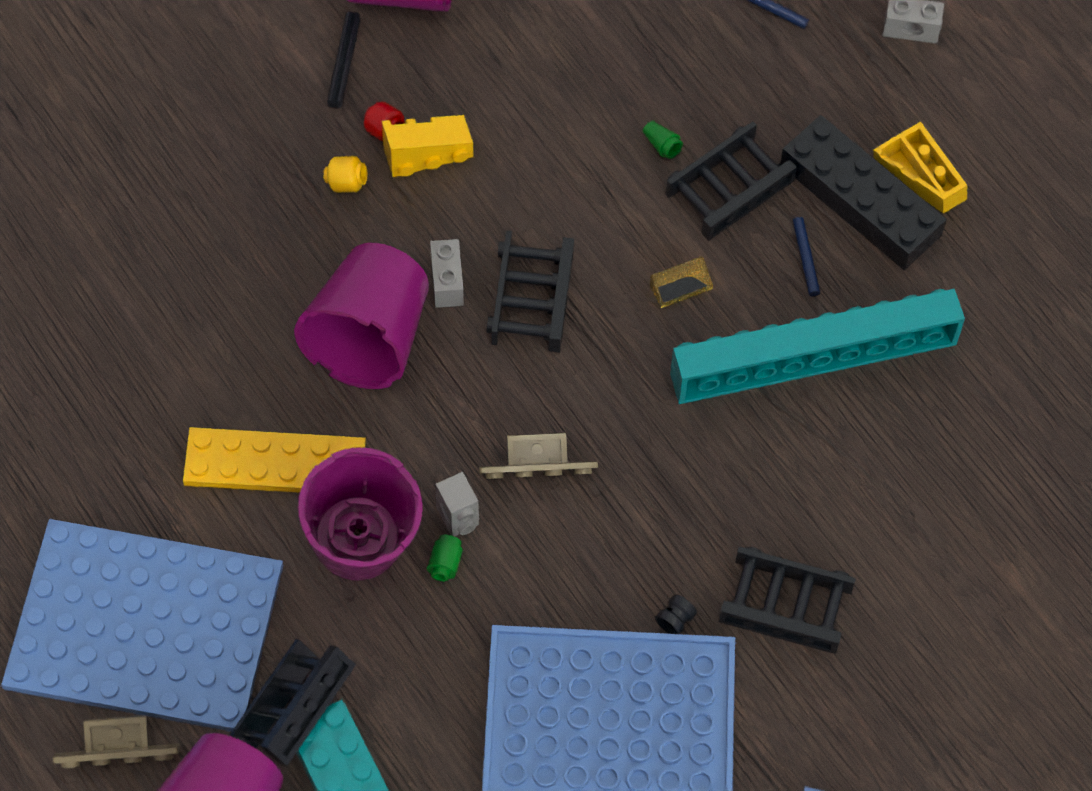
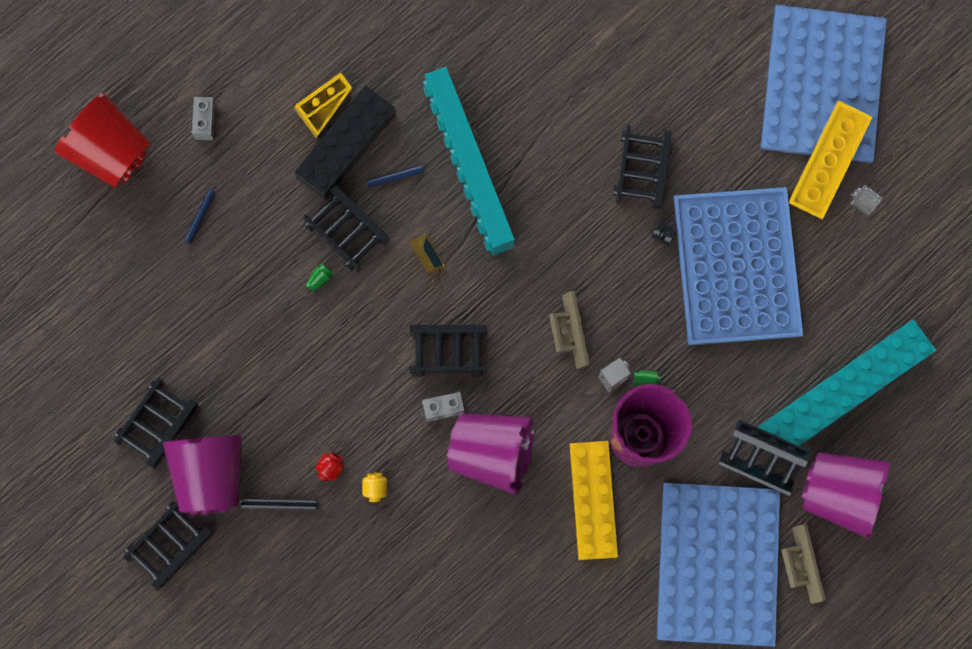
camera: 100 degrees left, 15 degrees up
yellow wedge [382,115,473,178] -> none

